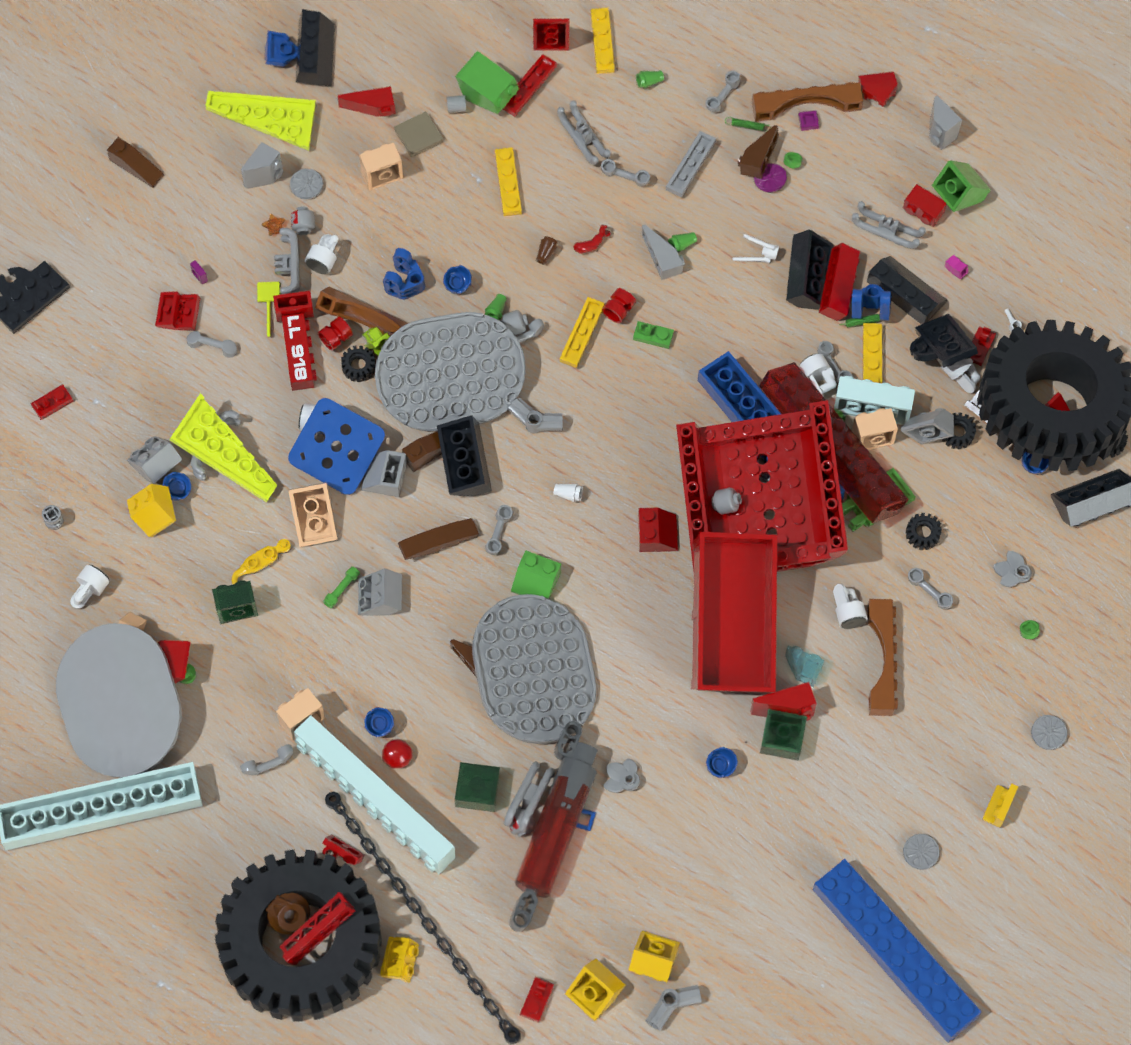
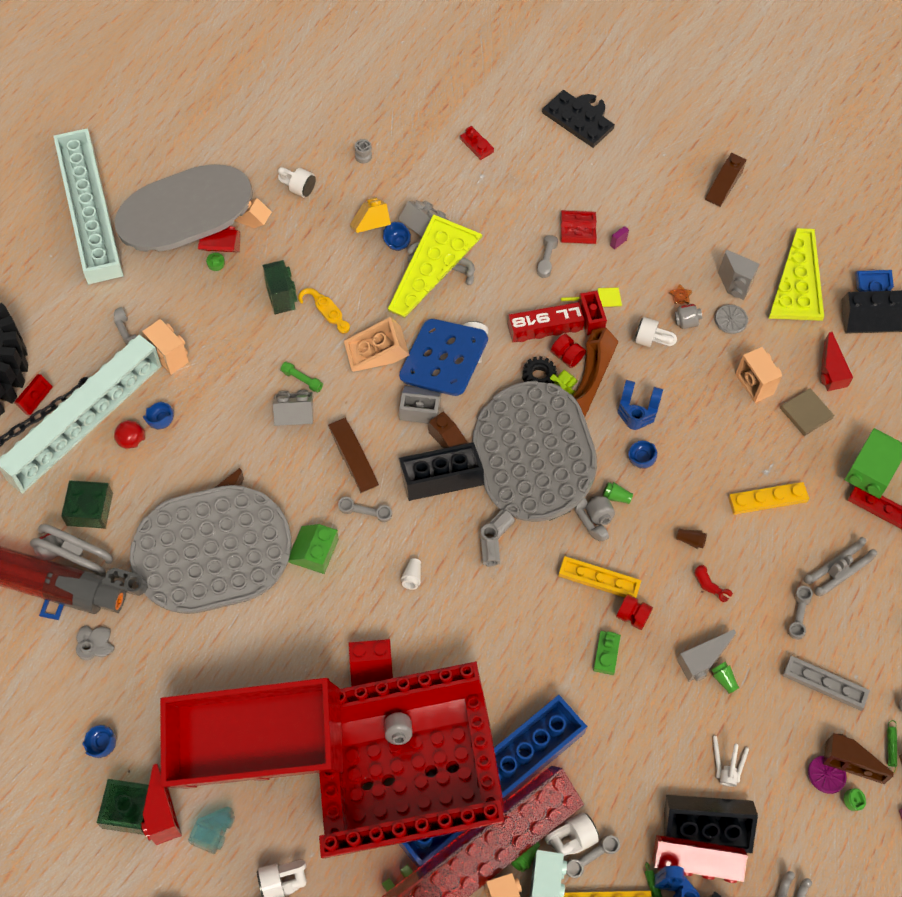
camera: 85 degrees right, 5 degrees down
light grey piece [274,228,300,294] -> none
light grey beam [447,95,466,113] -> none

